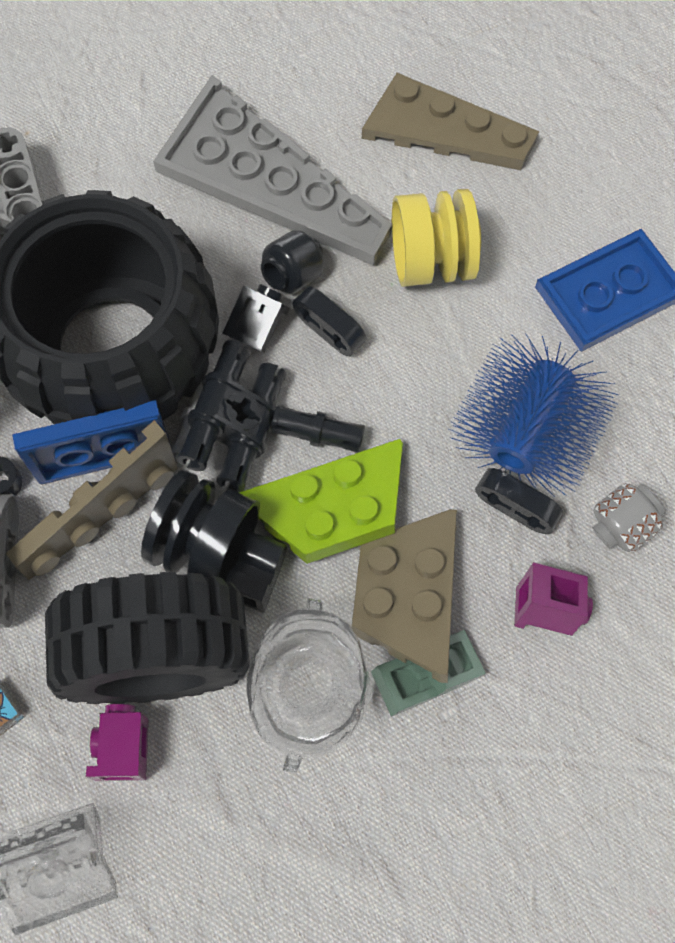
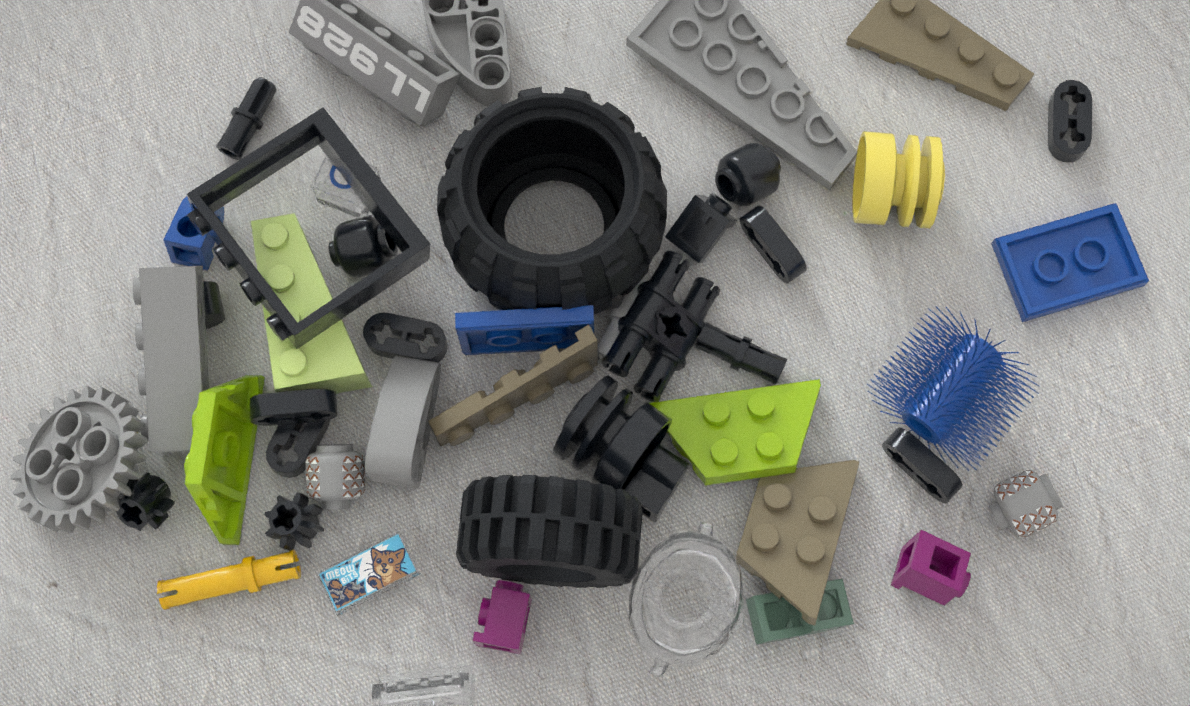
camera: 15 degrees right, 5 degrees up
none -> black beam [1048,80,1092,163]

